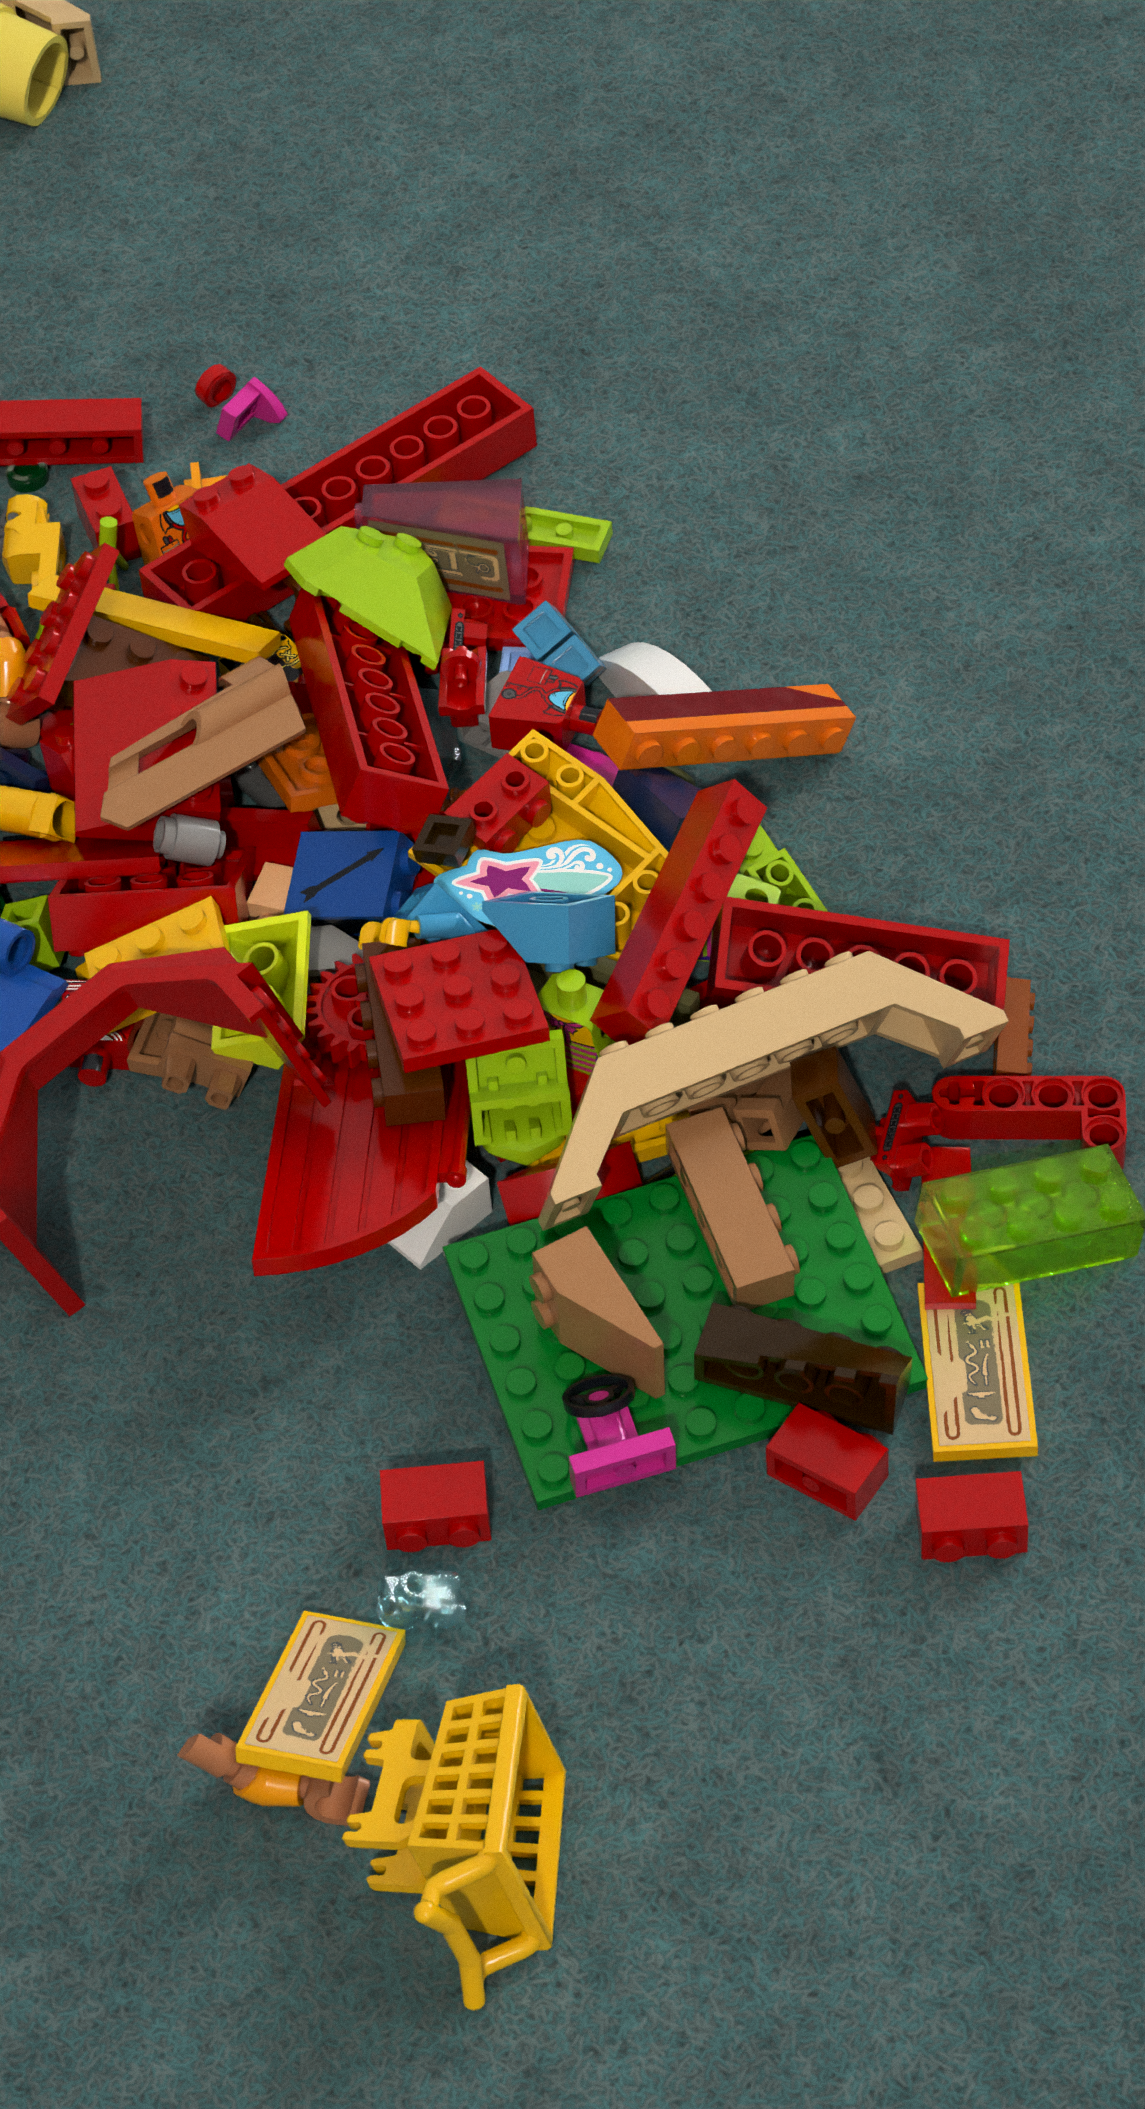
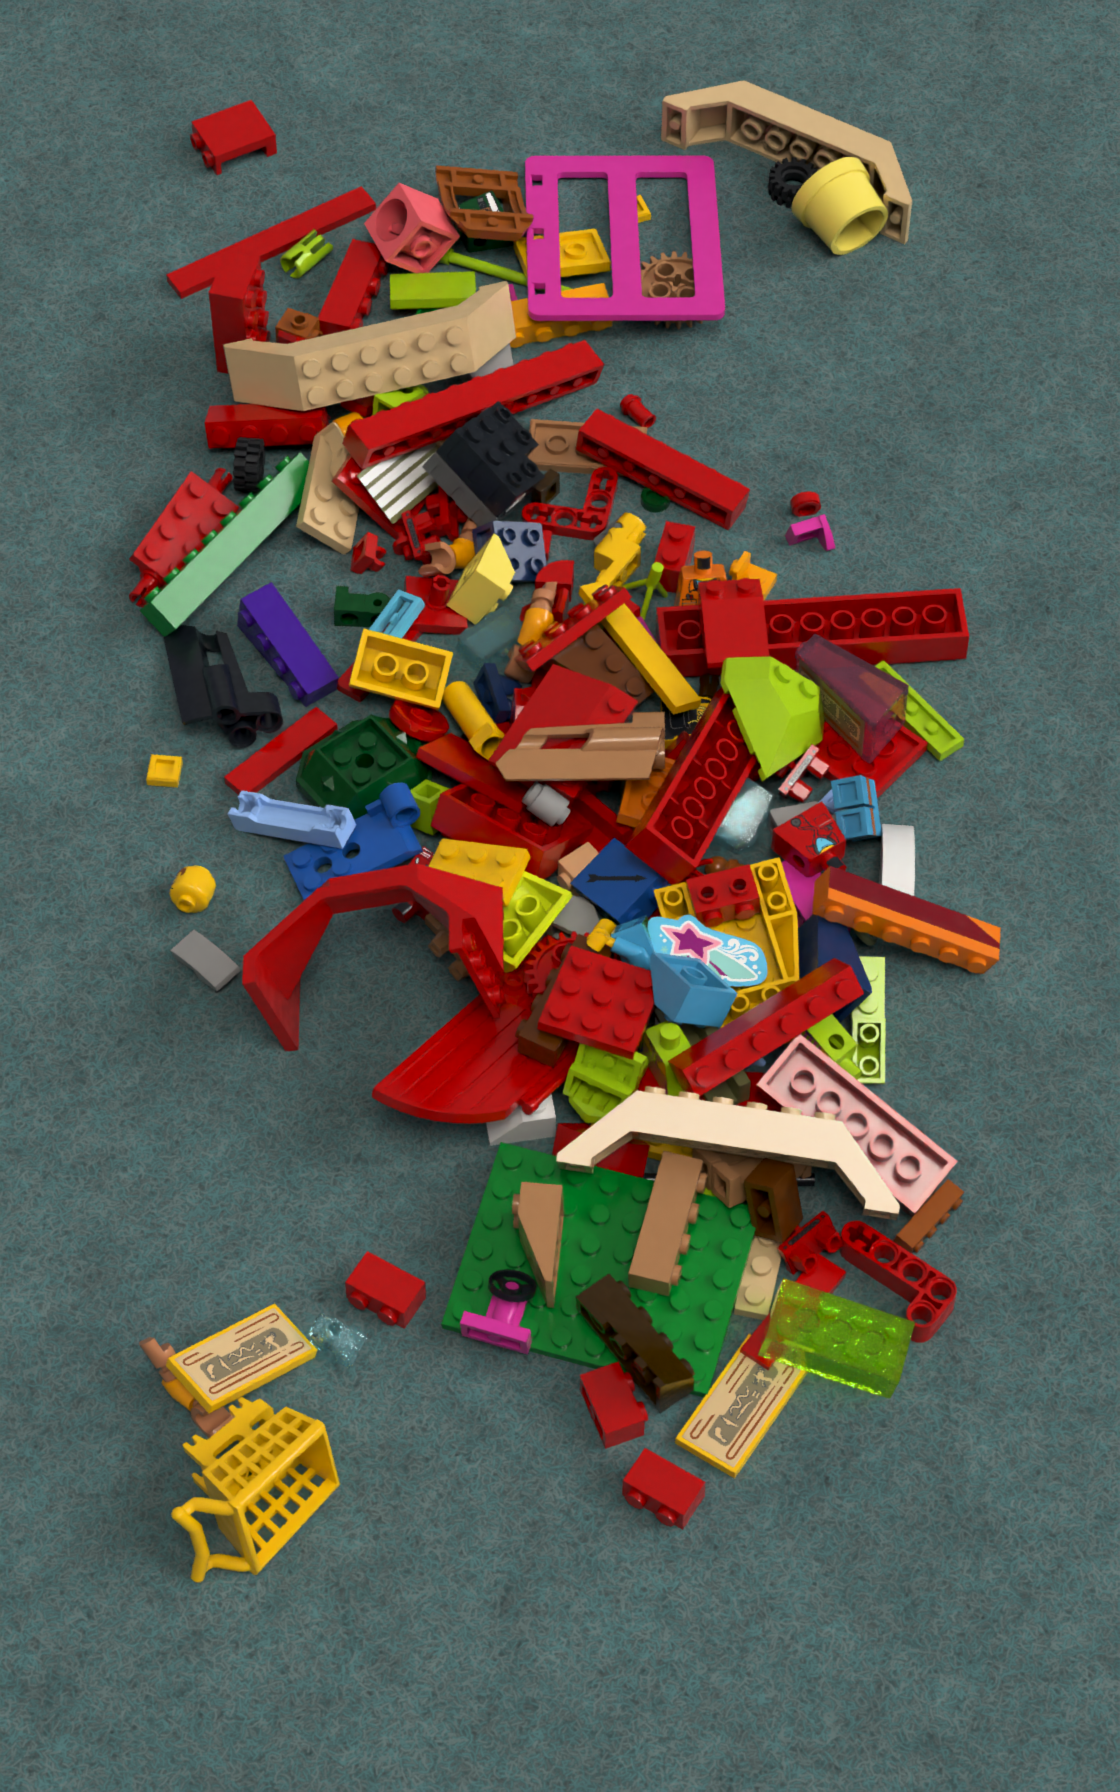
camera: 30 degrees right, 5 degrees up
dark brown plate [412,814,477,868] -> none
red hips [438,646,488,727] -> none

